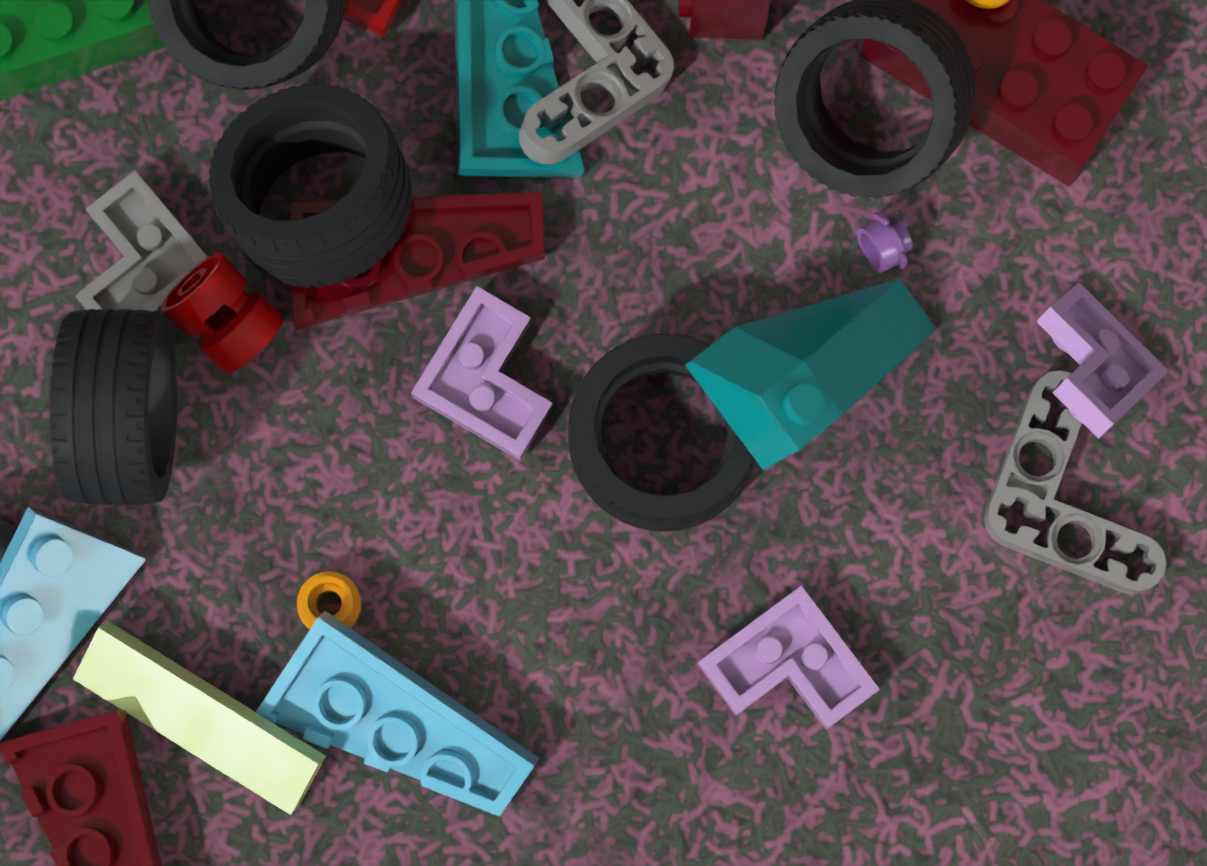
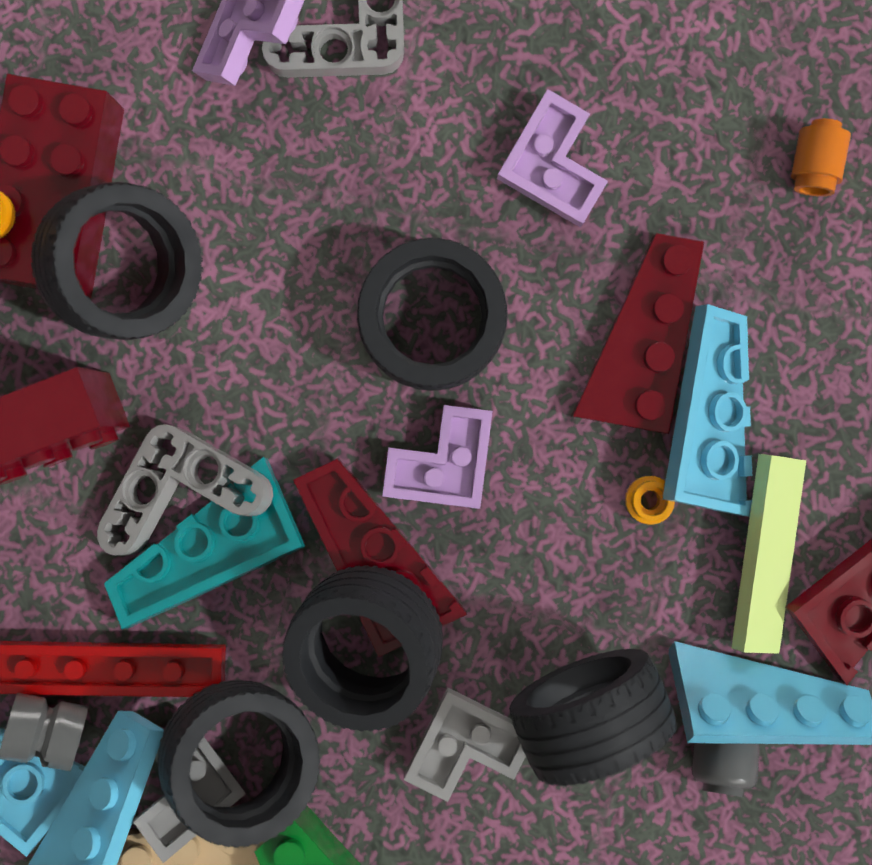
camera: 110 degrees left, 10 degrees up
red wheel [161,252,283,374] -> none
teal wedge [685,279,937,470] -> none
medium lavender plate [857,213,912,273] -> none
none -> dark red wing [571,233,704,434]

